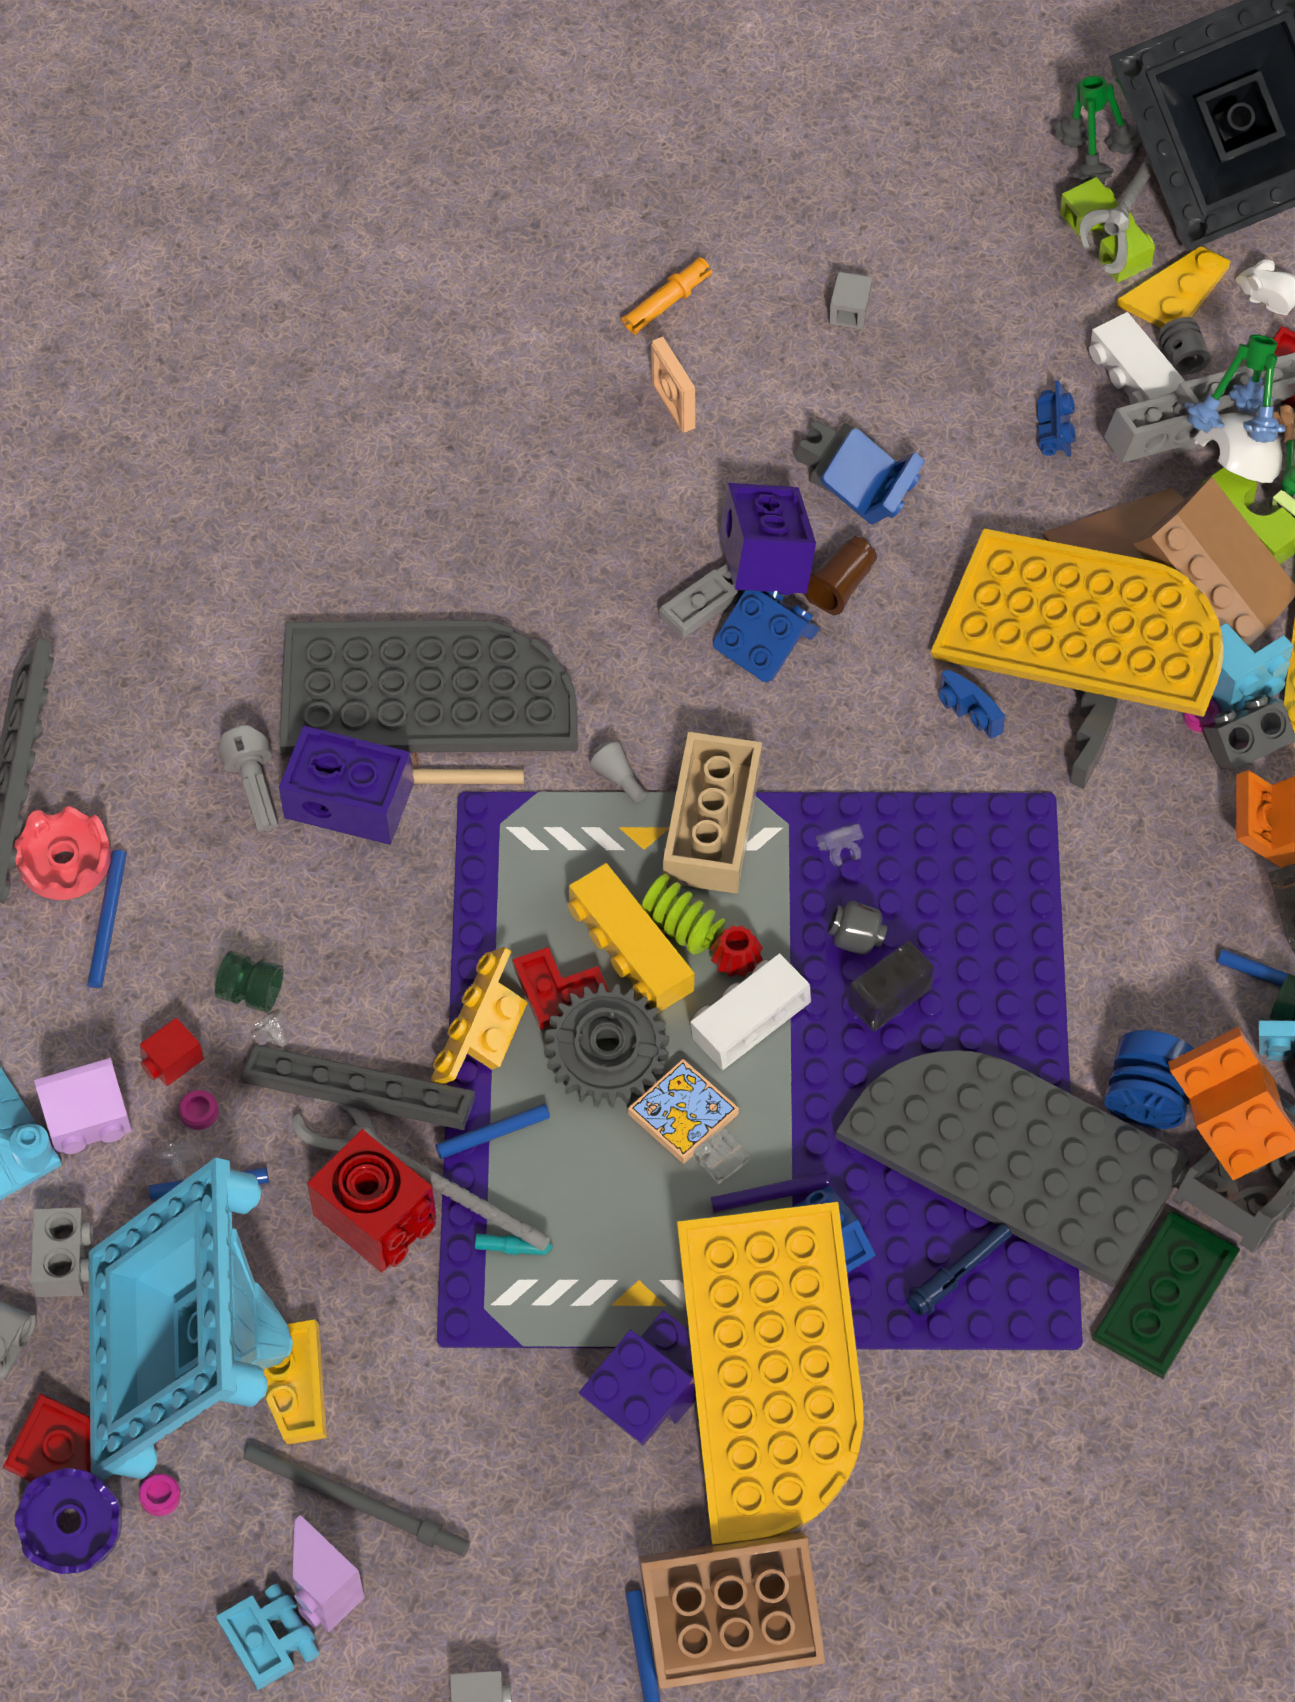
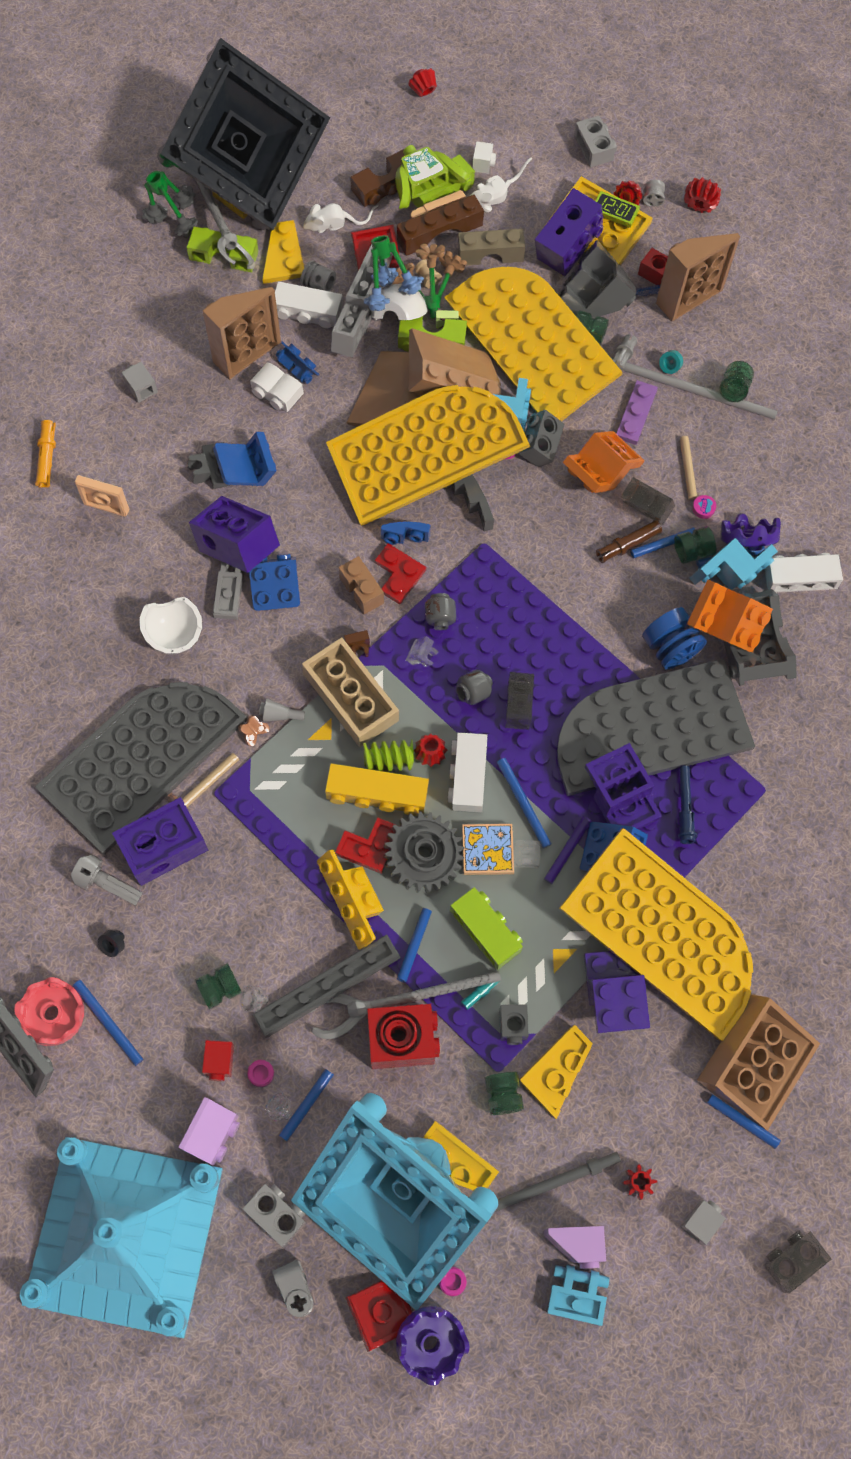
camera: 50 degrees left, 10 degrees up
reddish brown plant [803,536,877,615] -> none
dark green tile [1092,1211,1240,1379] -> none
none -> black tile [98,930,125,957]
none -> white cylinder [140,597,202,655]
none -> medium nougat slope [202,287,281,379]
none -> nougat piece [238,715,270,746]
none -> white brick [250,362,304,412]
none -> medium nougat brick [339,556,384,615]
none -> reddish brown tile [344,630,370,657]
none -> red plate [375,543,427,605]
none -> dark grey head [425,593,456,630]
none -> lime brick [450,887,523,971]
none -> clear green wheel [484,1072,524,1116]
none -> blue bar [497,758,551,849]
none -> dark grey brick [499,1004,529,1045]
none -> yellow wing [518,1025,593,1119]
none -> dark purple bracket [585,743,662,830]
none -> reddish brown pin [596,520,662,563]
none -> red gear [622,1164,657,1200]

